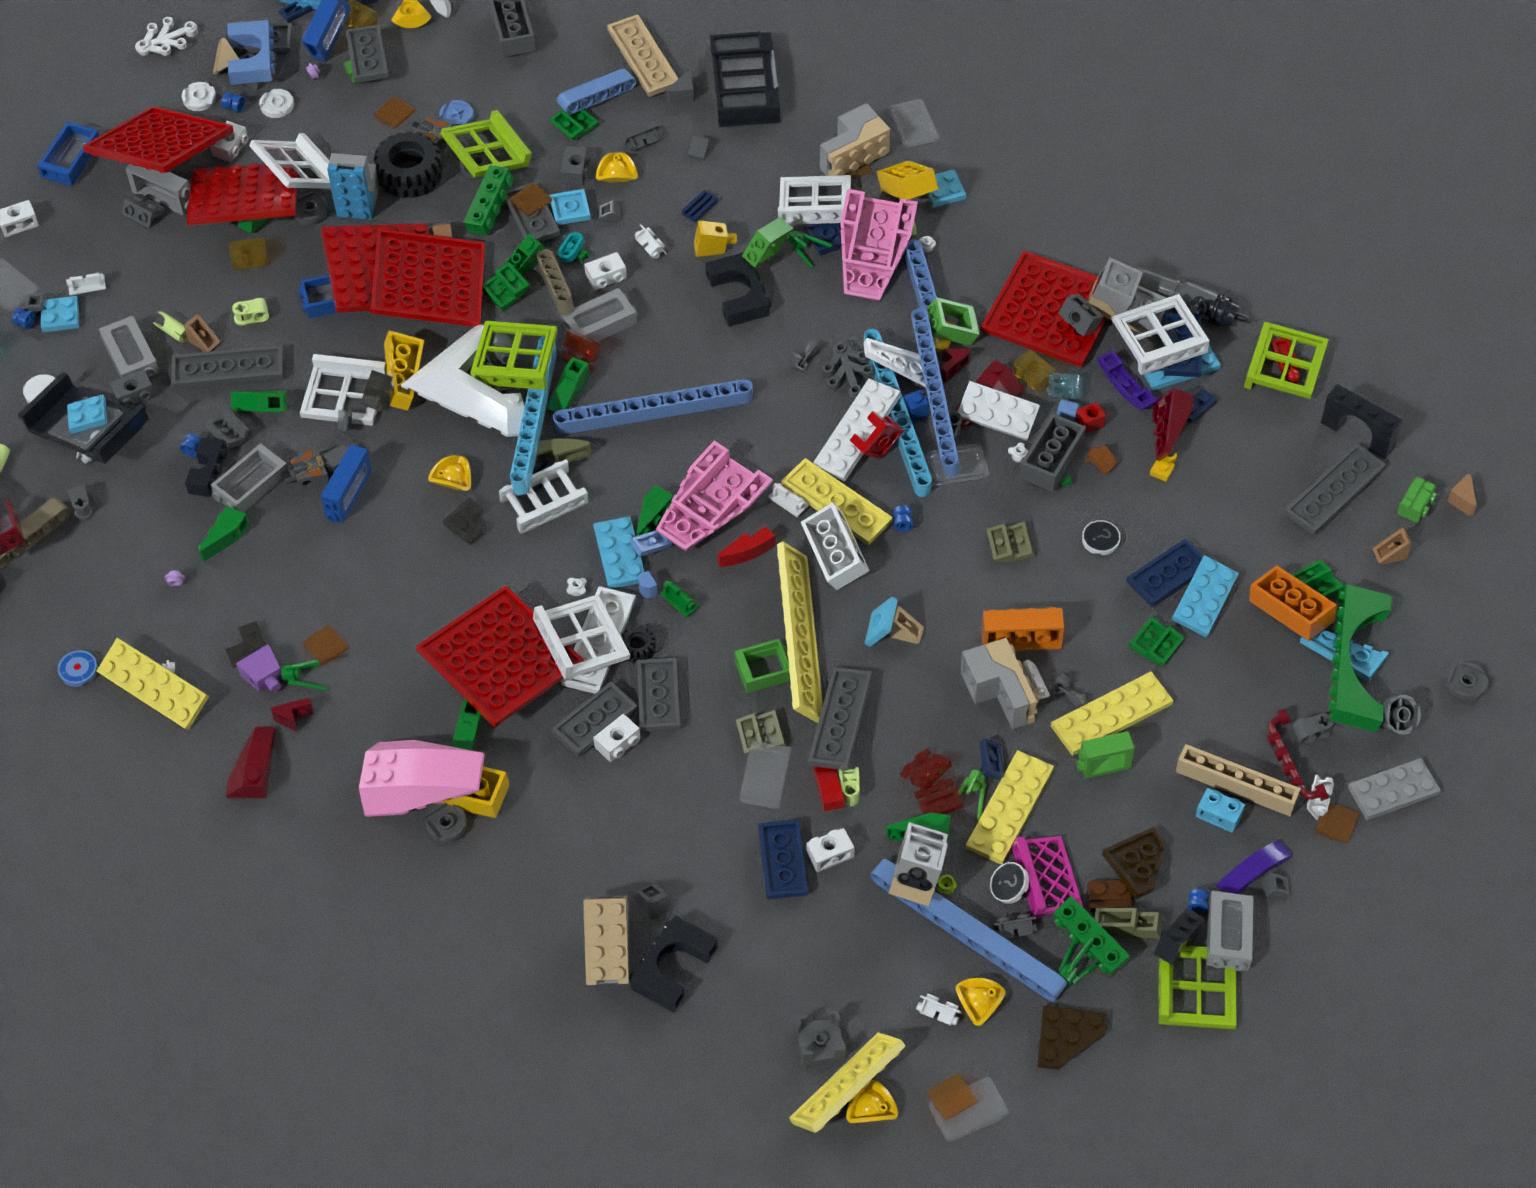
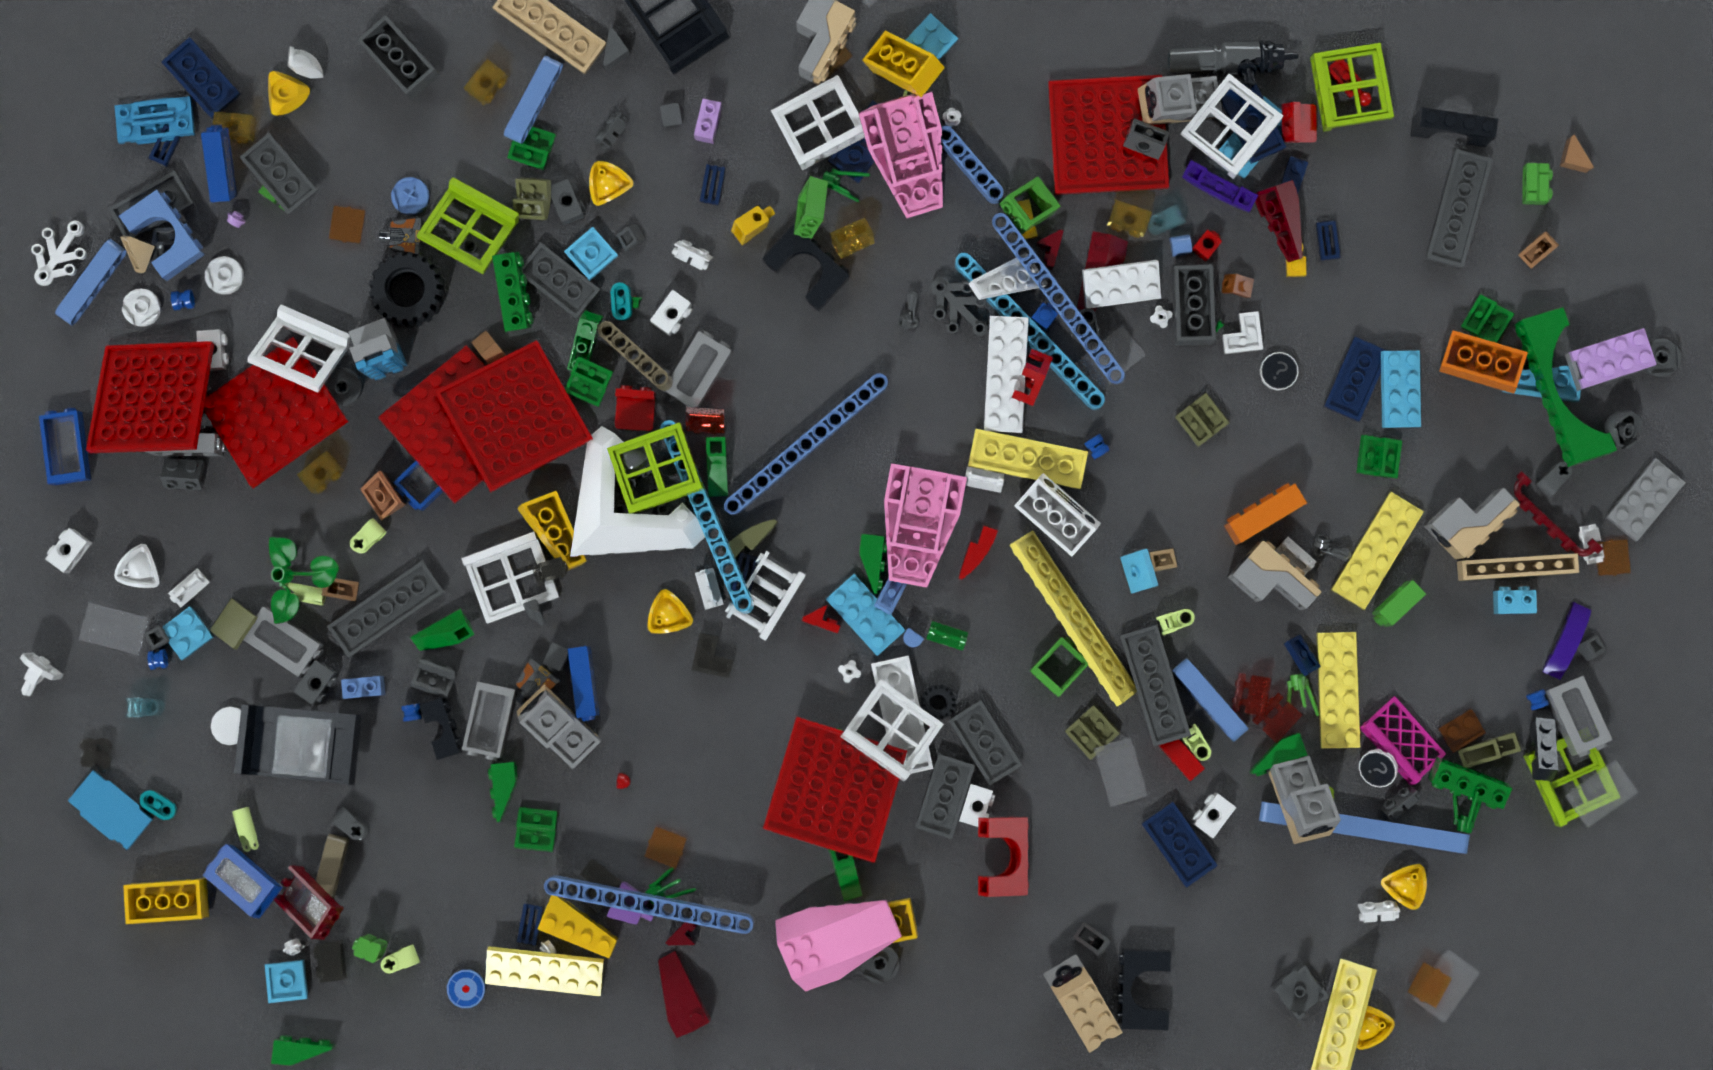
camera: 30 degrees left, 30 degrees up
medium azure plate [67,395,107,434] -> none
lavender plate [165,571,185,586] -> none
clear orange piece [510,183,552,217] -> none
dark brown plate [1037,1005,1107,1070] -> none
dark brown plate [1102,827,1165,899] -> none
none -> medium blue beam [55,239,127,325]
none -> white hat [114,544,159,588]
none -> olive slope [210,598,258,650]
none -> green plant [269,537,339,624]
none -> medium blue brick [341,676,385,699]
none -> bright green brick [352,934,388,963]
none -> nougat slope [360,471,406,521]
none -> yellowish green piece [381,944,420,974]
none -> clear yellow brick [464,59,507,106]
none -> olive slope [512,177,551,220]
none -> green slope [514,807,558,852]
none -> light grey piece [517,684,600,769]
none -> dark blue tile [517,903,543,945]
none -> yellow wedge [537,895,619,958]
none -> medium blue beam [544,875,754,934]
none -> red bracket [615,385,656,431]
none -> red hinge [616,773,631,789]
none -> lavender brick [694,99,722,144]
none -> white hinge [695,568,724,610]
none -> red slope [802,605,841,634]
none -> clear yellow brick [830,217,875,259]
none -> red arch [978,817,1029,897]
none -> yellowish green piece [1156,609,1195,636]
none -> medium blue beam [1172,658,1248,742]
none -> white plate [1222,311,1263,354]
none -> red bracket [1282,102,1317,143]
none -> dark blue tile [1316,220,1340,261]
none -> piece [1424,488,1520,560]
none -> lavender piece [1565,328,1657,391]
none -> clear piece [1565,760,1638,828]

